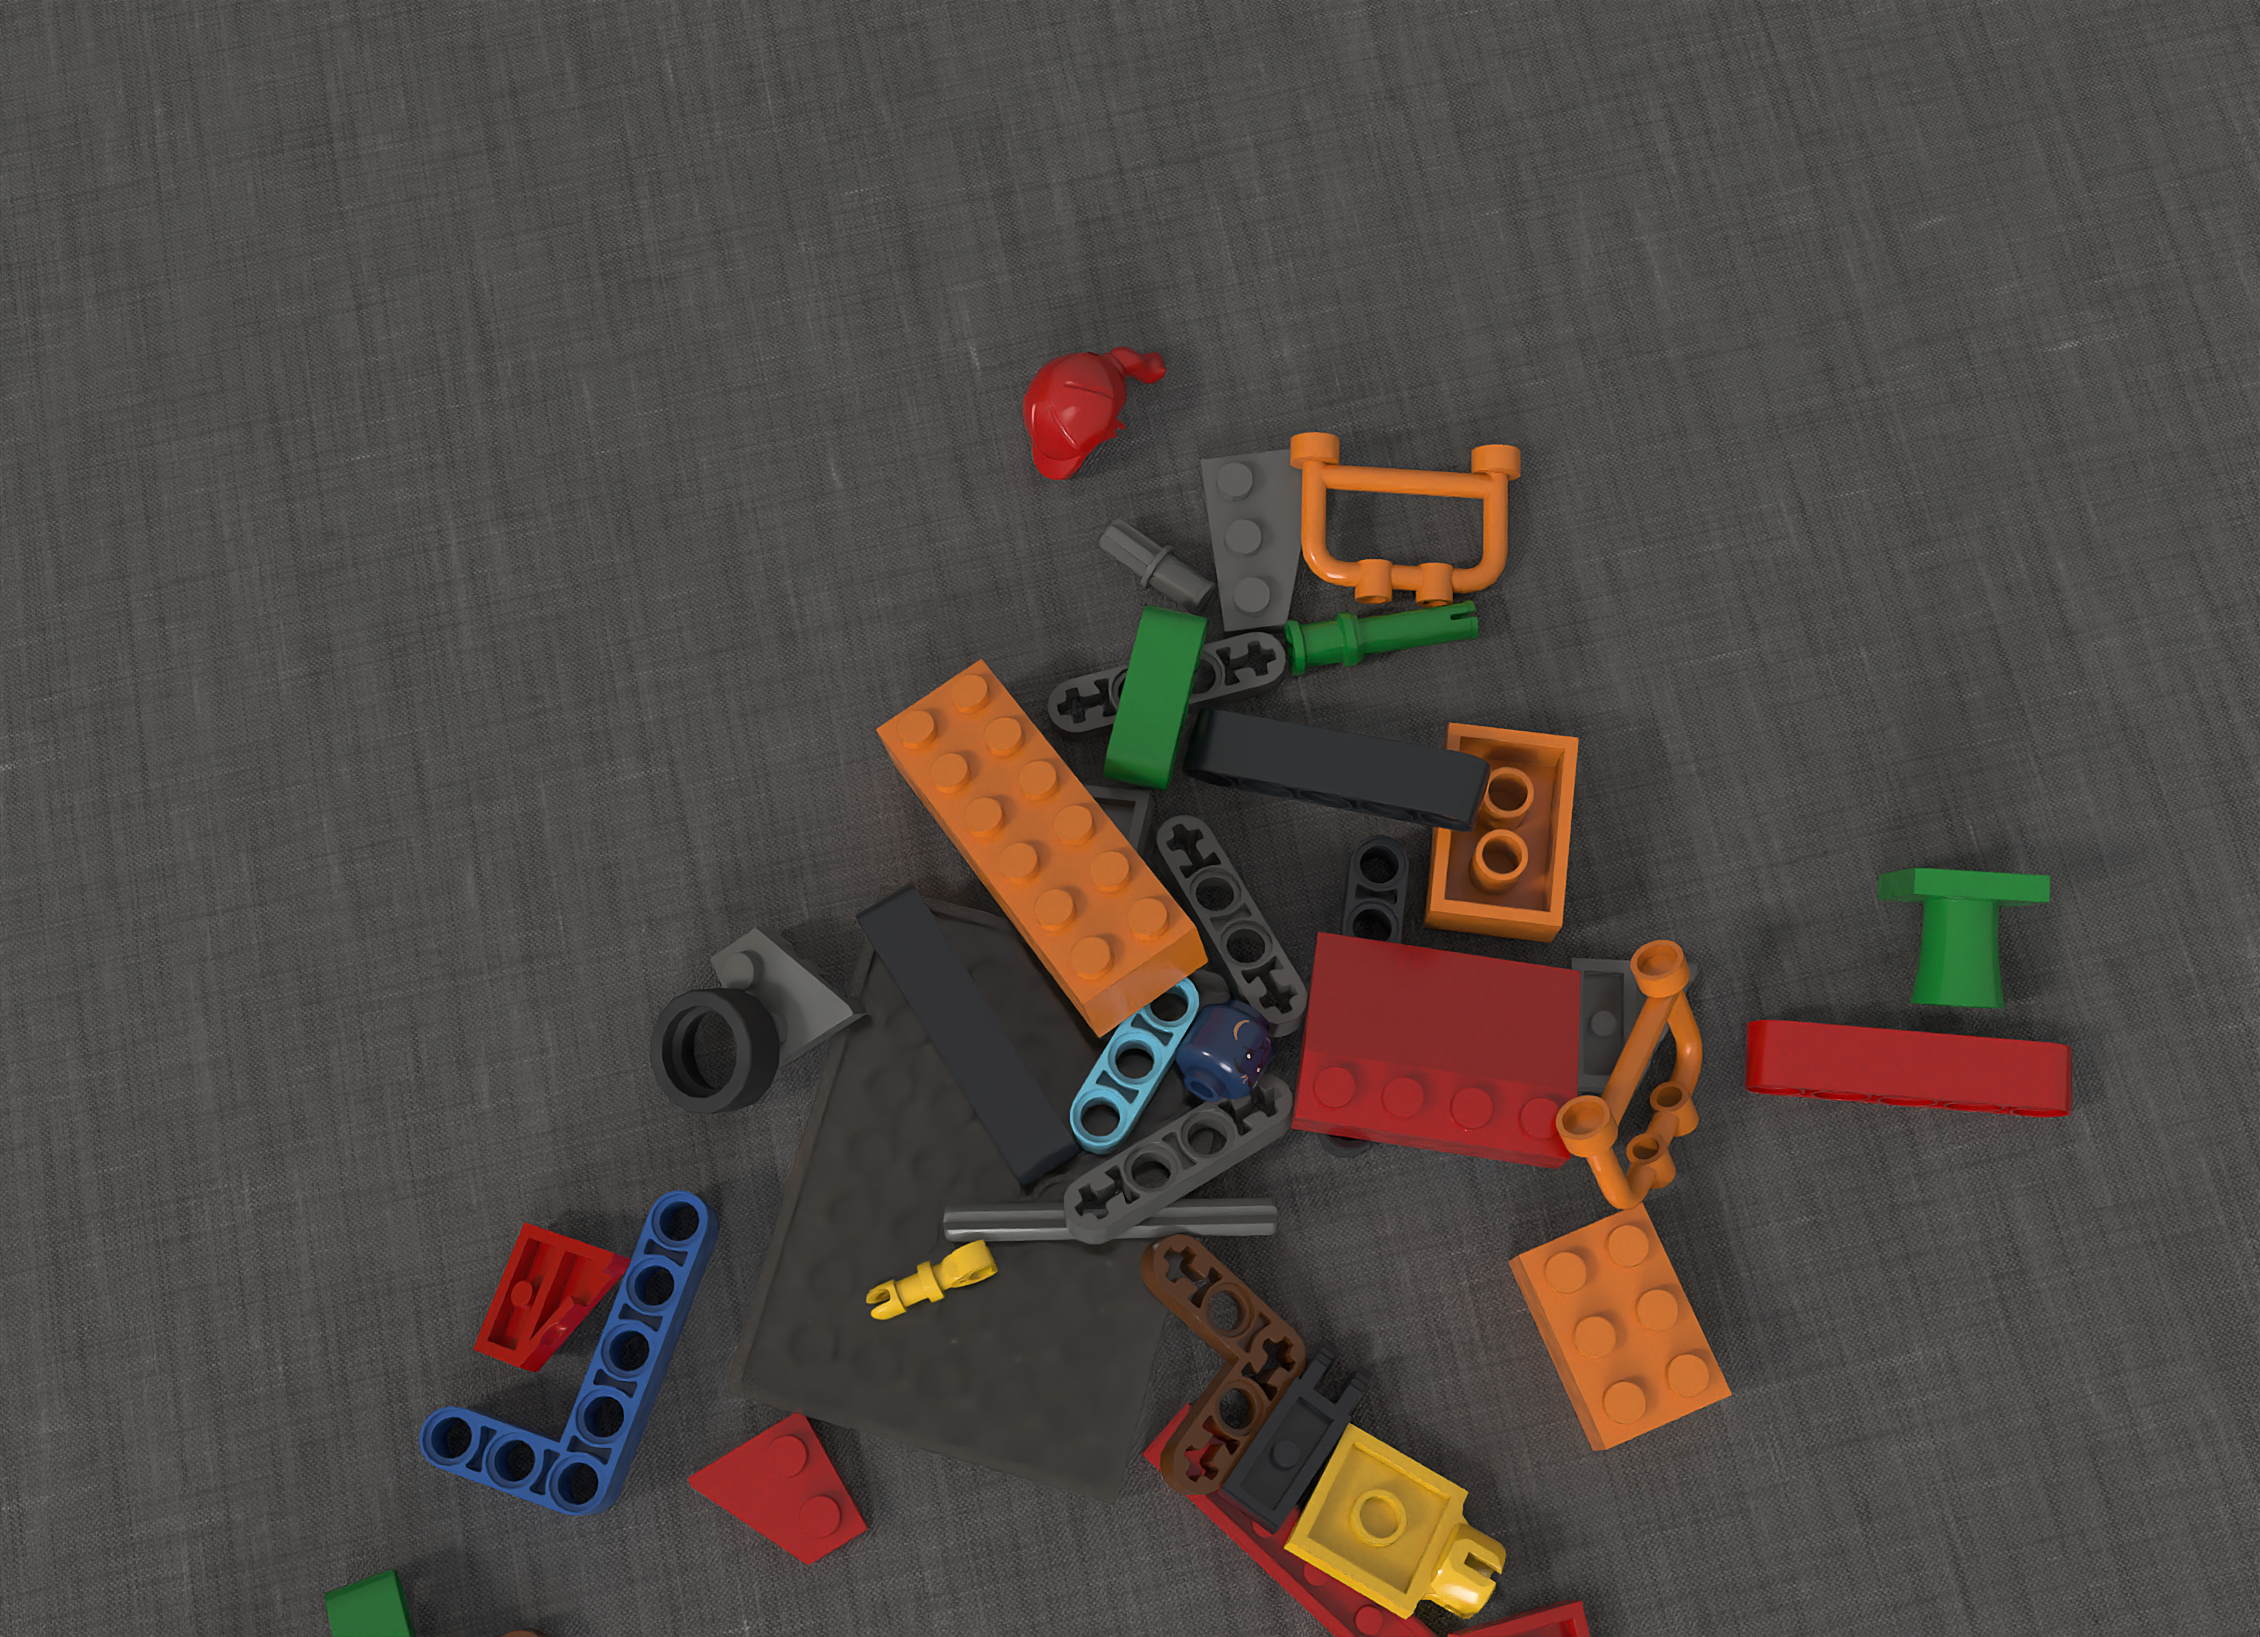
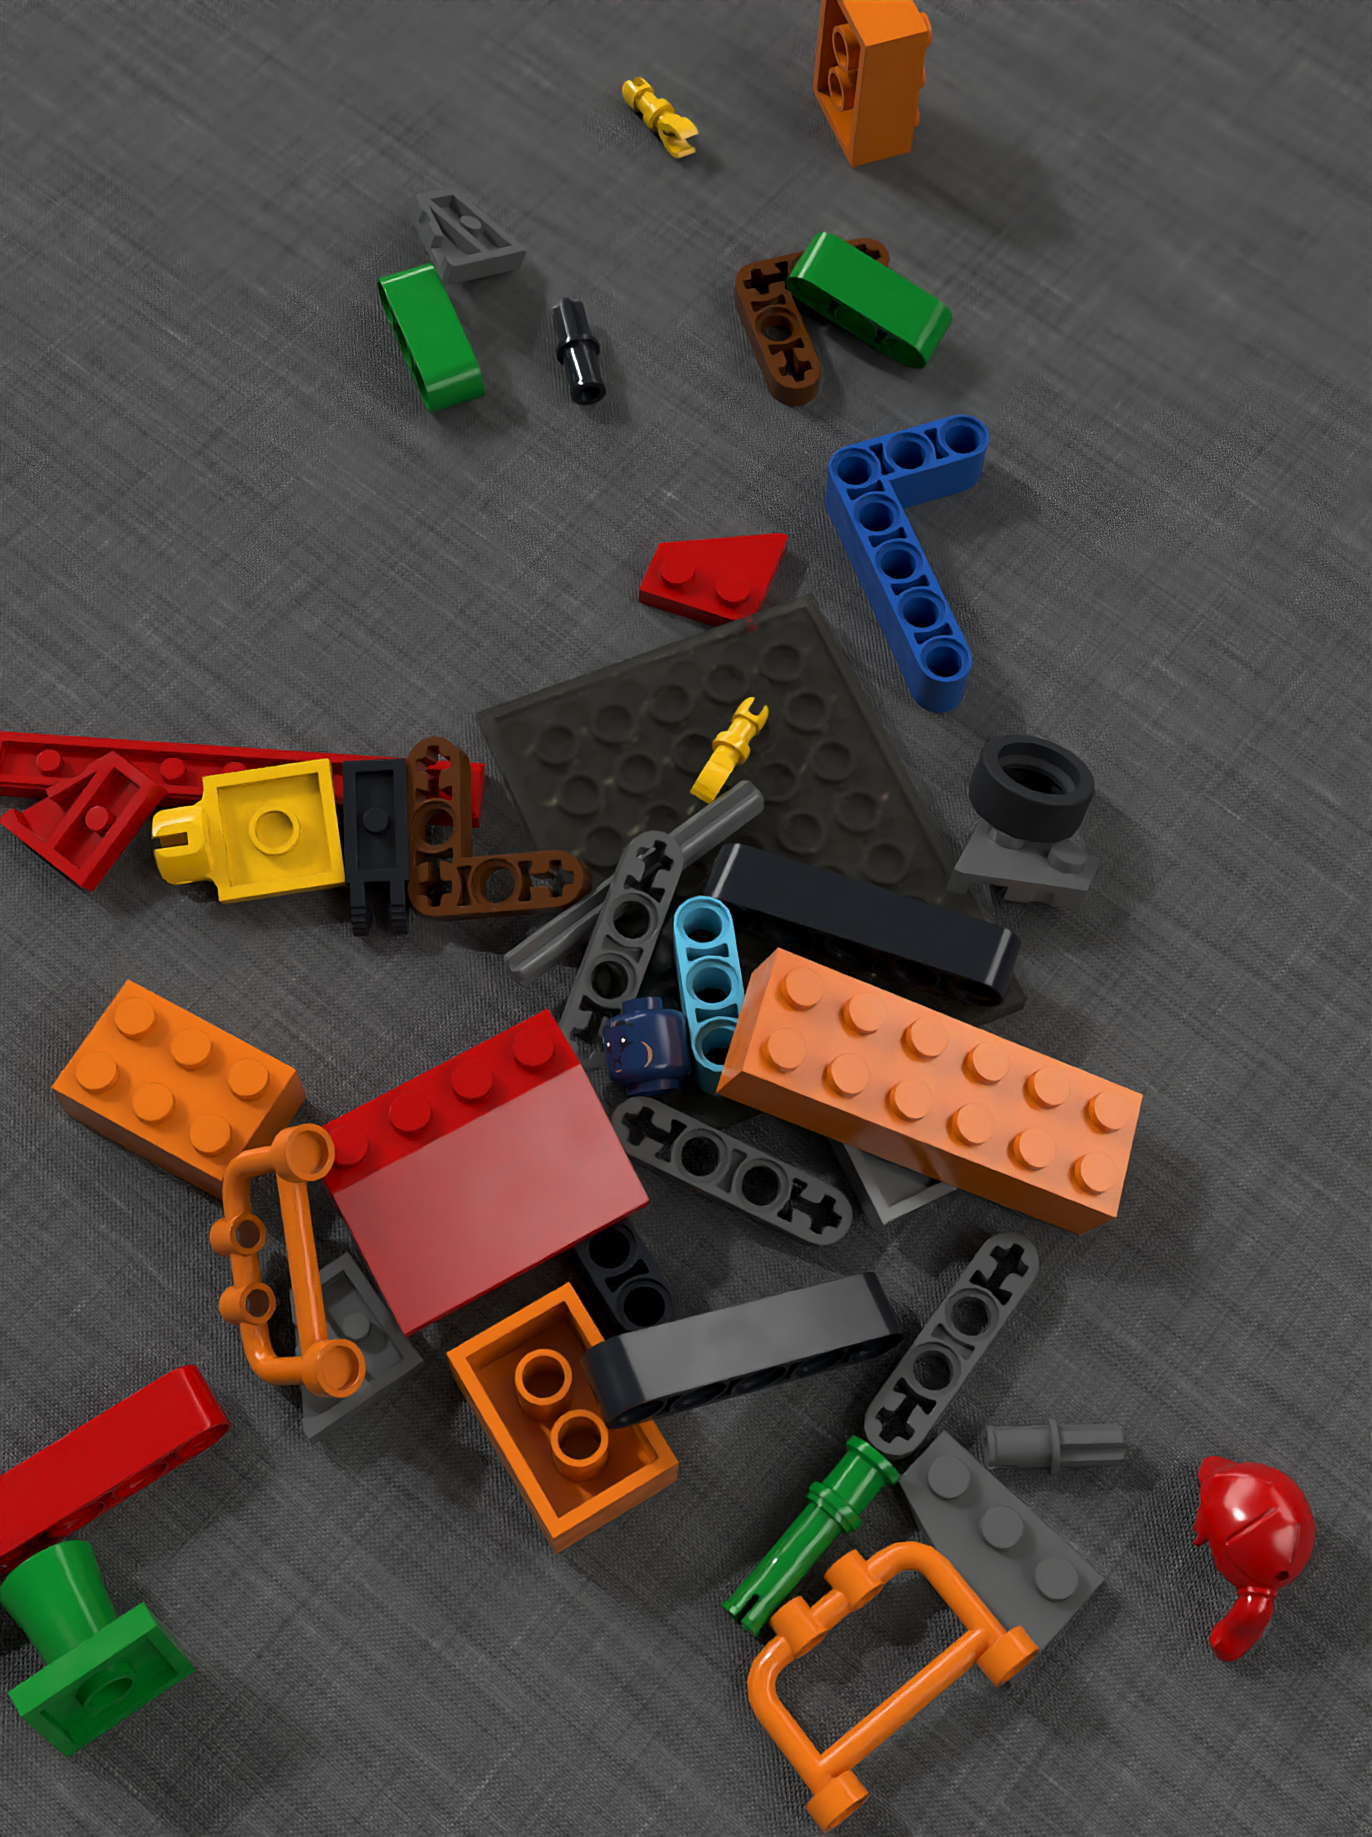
camera: 135 degrees right, 10 degrees down
red wing [473,1222,631,1373] -> none
green beam [1103,604,1208,792] -> none

